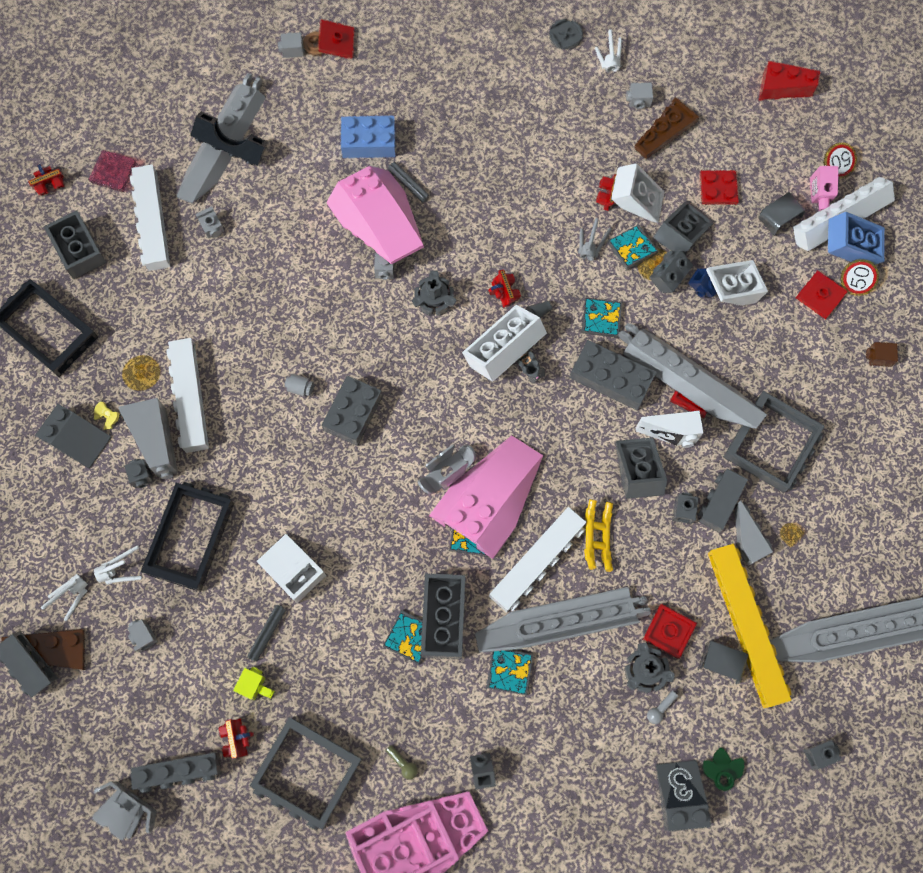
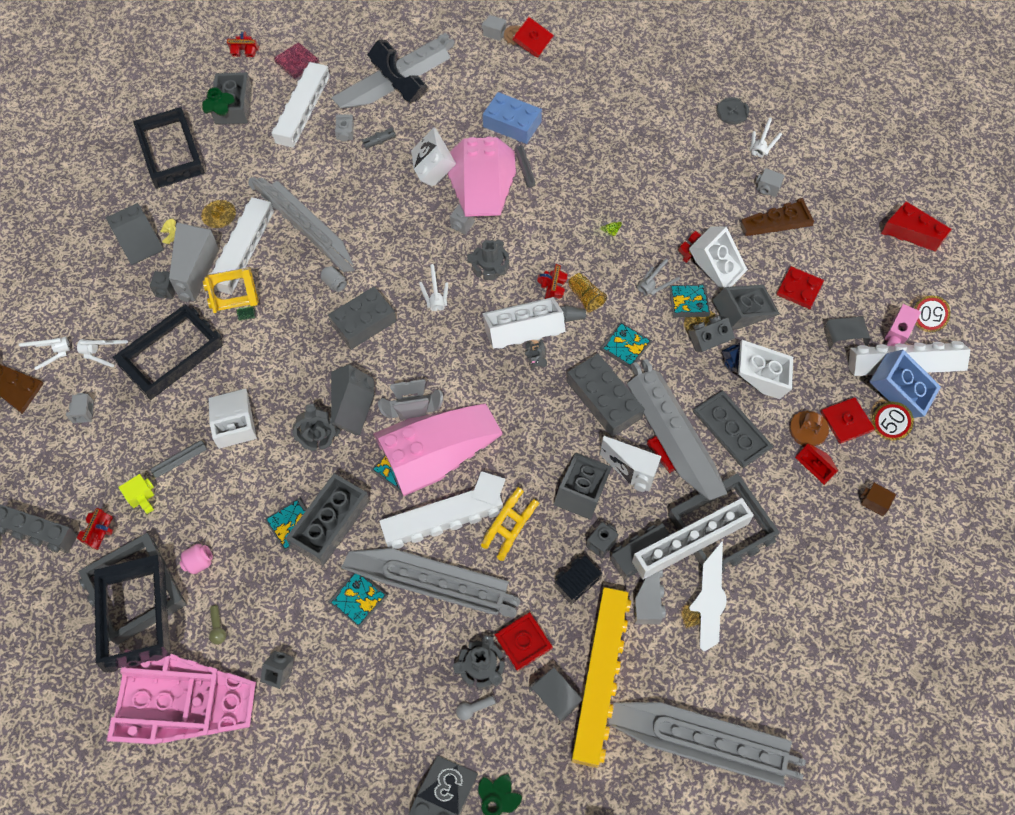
camera: 30 degrees right, 10 degrees down
none -> black door [94,555,171,672]
none -> bright pink head [180,544,213,574]
none -> dark green plate [202,87,235,116]
none -> yellow panel [203,267,259,313]
none -> clear green hinge [236,306,256,321]
none -> light grey hinge [248,177,355,272]
none -> dark grey piece [292,404,340,451]
none -> dark grey slope [331,364,374,435]
none -> dark grey pin [362,127,396,149]
none -> white slope [411,128,456,186]
none -> white plant [419,264,448,311]
none -> white sticker [472,472,505,505]
none -> black brick [554,555,603,605]
none -> clear yellow plant [568,273,607,313]
none -> clear neon green slope [600,222,622,236]
none -> white brick [632,498,754,579]
none -> white sticker [690,541,727,651]
none -> dark grey tile [693,390,774,469]
none -> dark orange tile [789,411,829,447]
none -> red slope [795,443,838,485]

